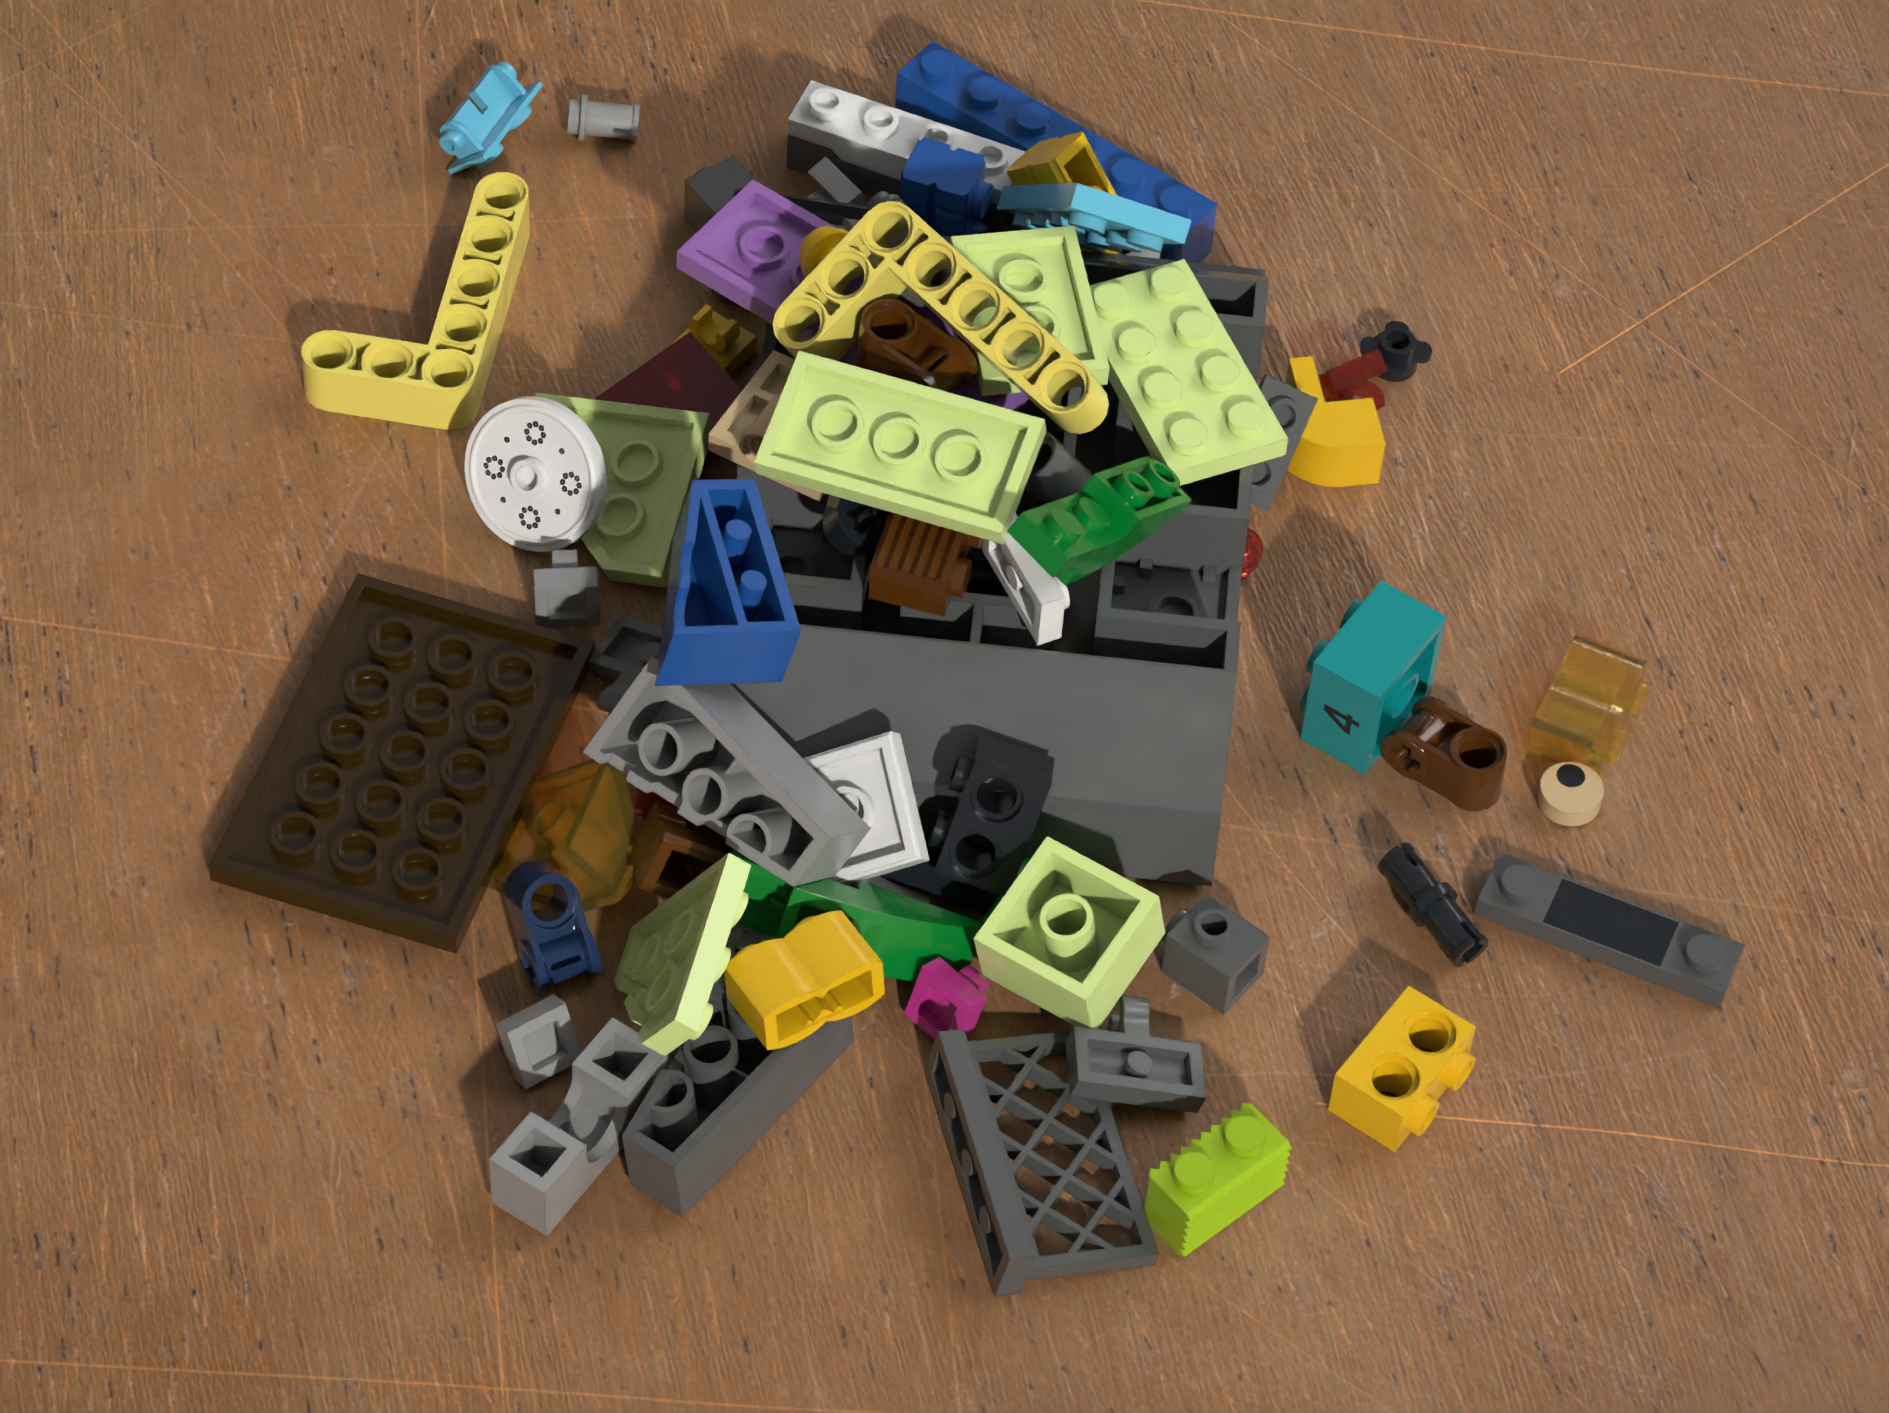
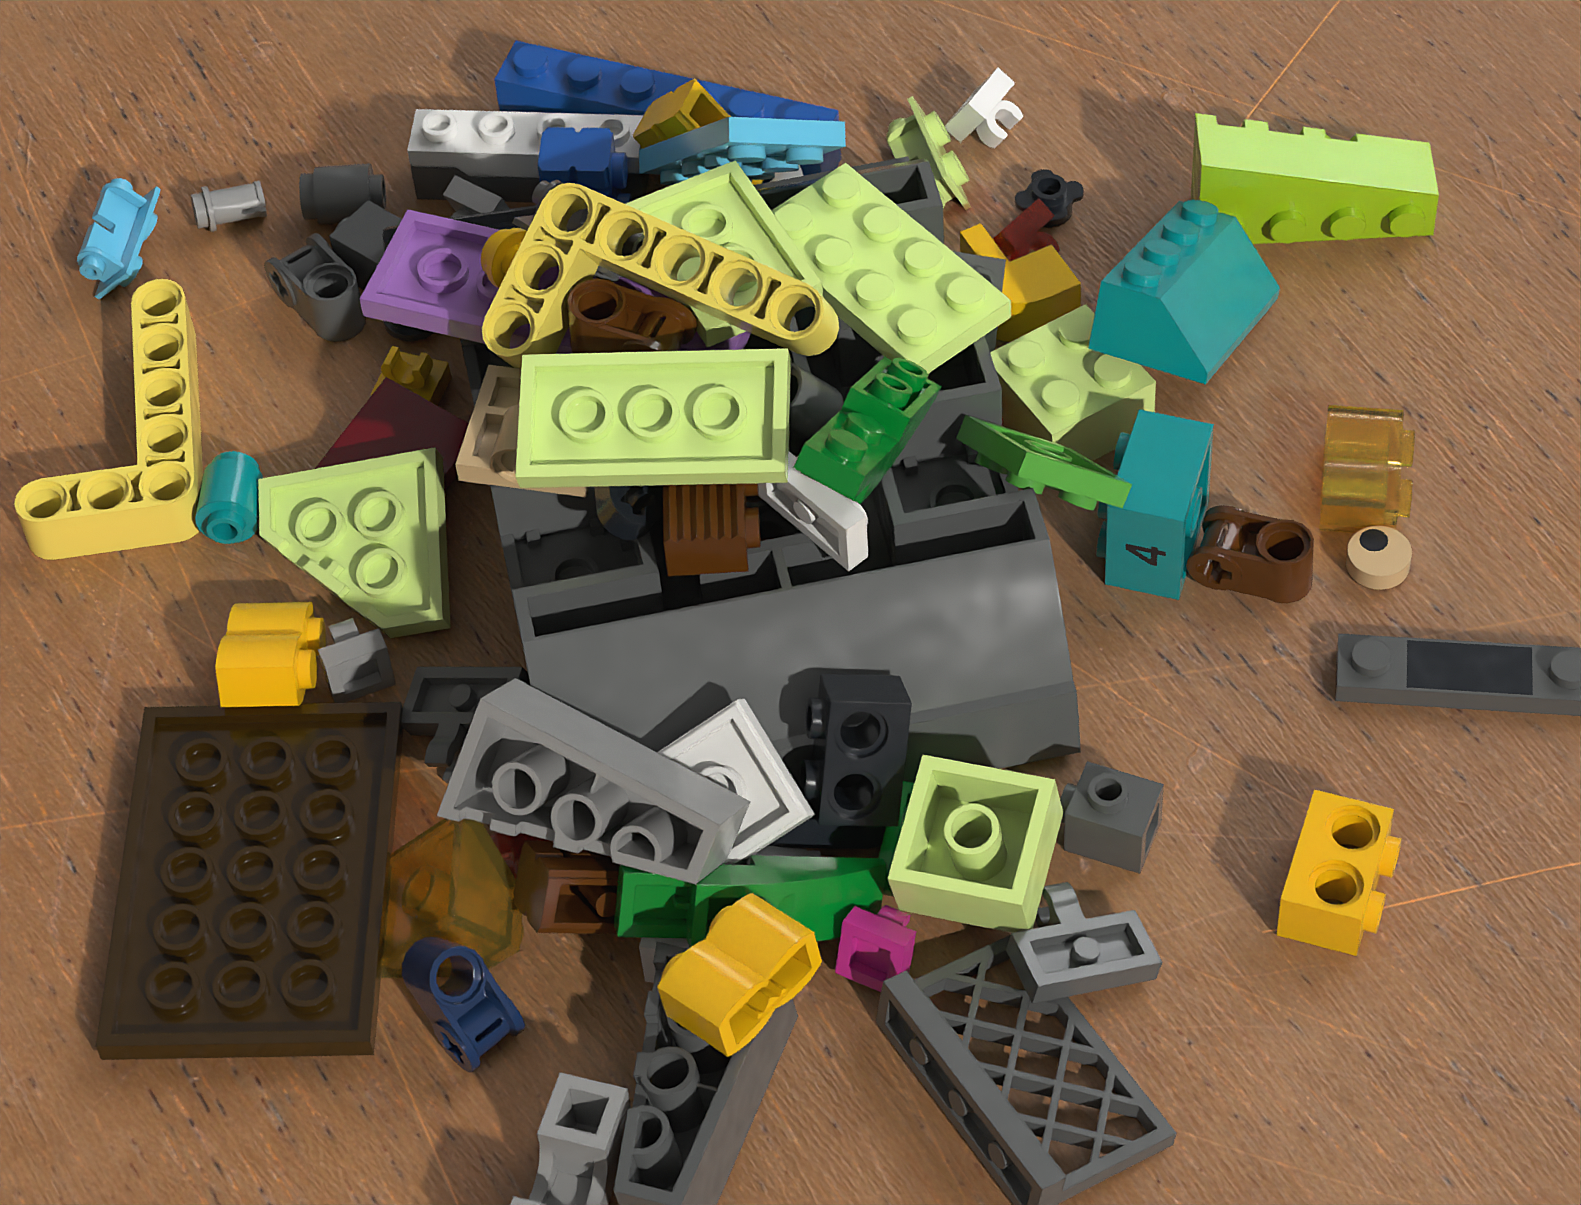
camera: 10 degrees left, 0 degrees up
white shield [464,396,607,552] -> none
light grey tile [496,994,582,1089] -> none
yellowish green plate [614,853,751,1056] -> none
blue wedge [655,479,801,686] -> none
lime brick [1144,1103,1292,1257] -> none
black pin [1377,842,1489,967] -> none
none -> teal brick [195,451,264,544]
none -> yellow brick [215,602,326,707]
none -> dark grey piece [264,233,366,342]
none -> dark grey brick [299,163,386,225]
none -> yellowish green hinge [886,96,971,210]
none -> white tile [945,68,1023,148]
none -> bright green plate [956,415,1132,511]
none -> yellowish green brick [990,304,1156,461]
none -> teal slope [1088,200,1280,385]
none -> lime wedge [1191,113,1439,244]

